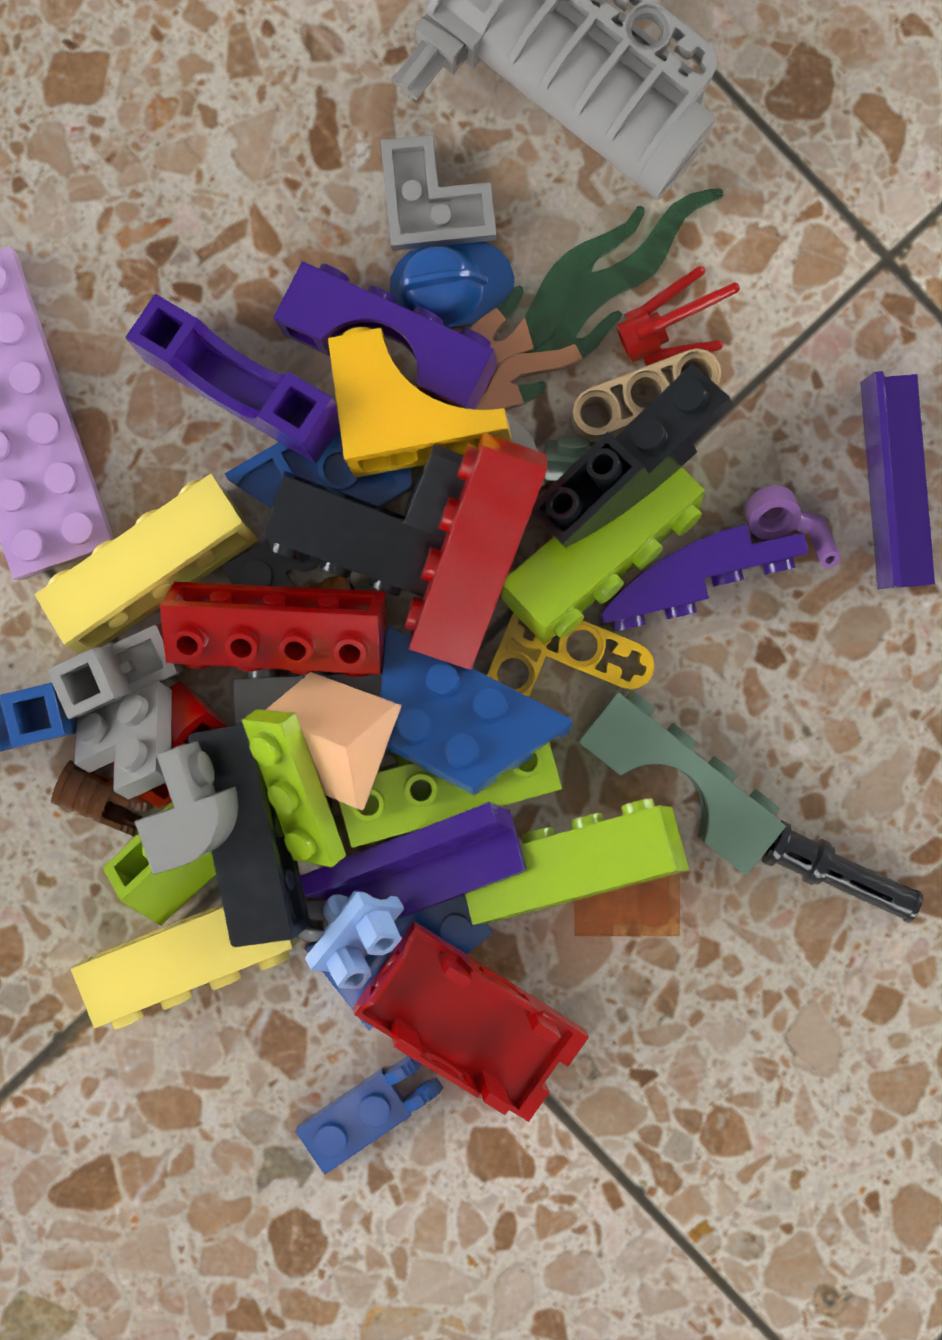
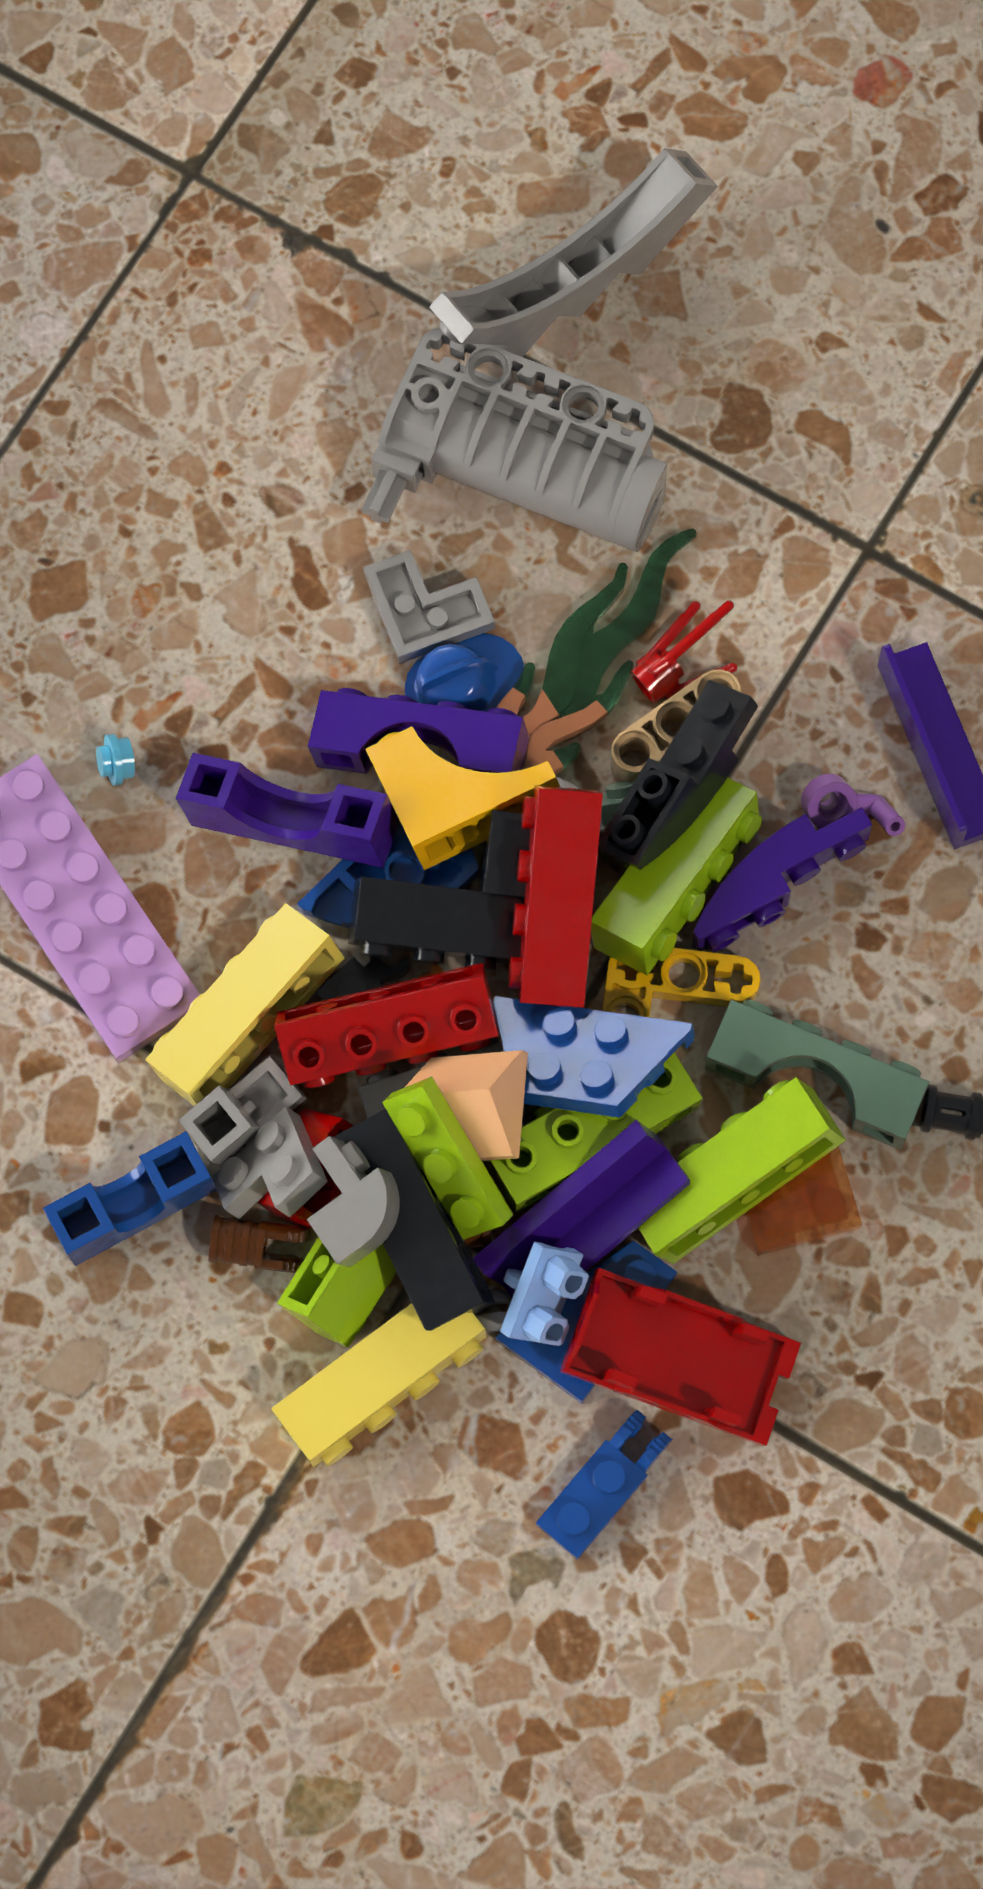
camera: 10 degrees left, 15 degrees down
none -> medium azure plate [96,734,135,786]

